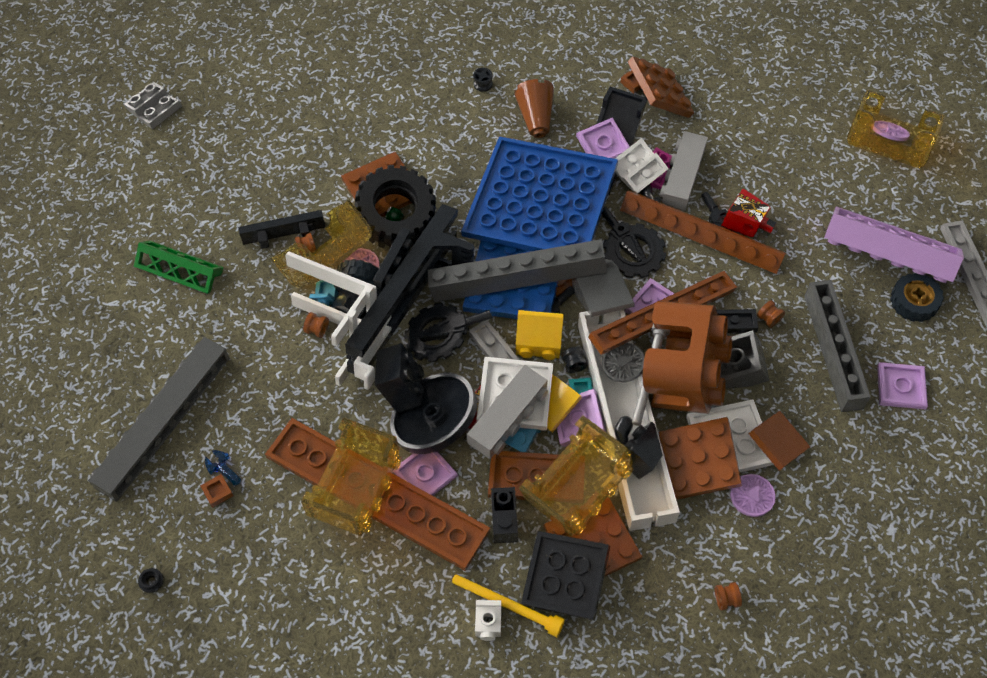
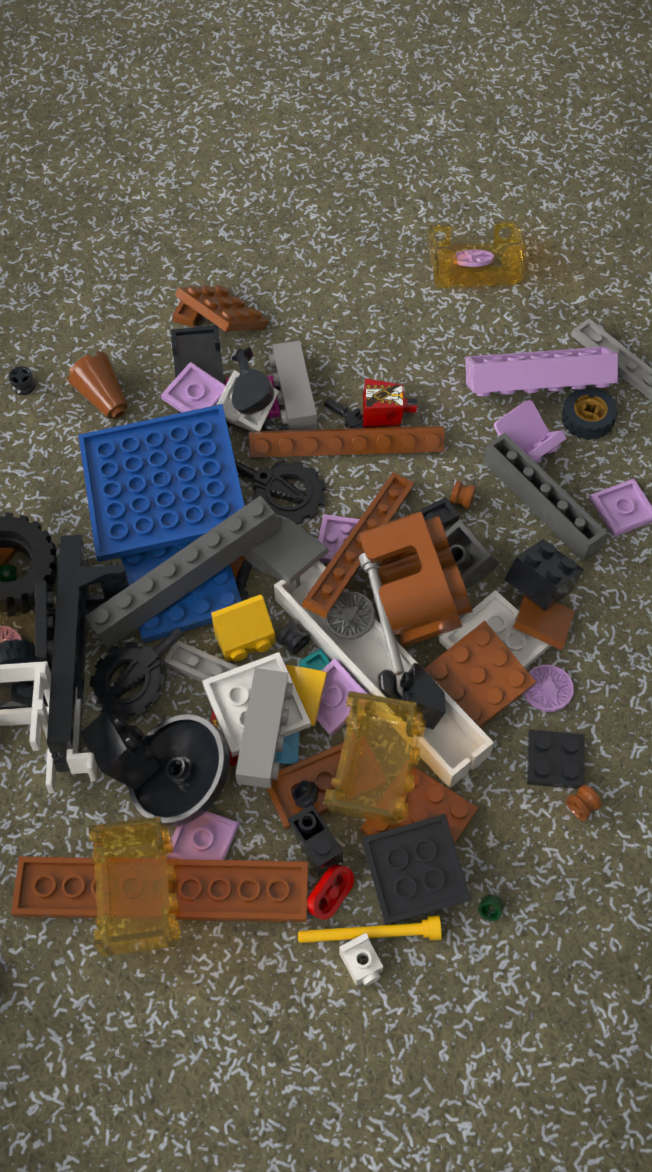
camera: 30 degrees left, 0 degrees up
none -> black piece [231,347,274,415]
none -> black plate [292,780,319,809]
none -> red plate [307,864,354,920]
none -> dark green hinge [478,894,503,921]
none -> lavender bracket [494,400,566,463]
none -> black brick [504,539,584,611]
none -> black plate [527,730,585,789]

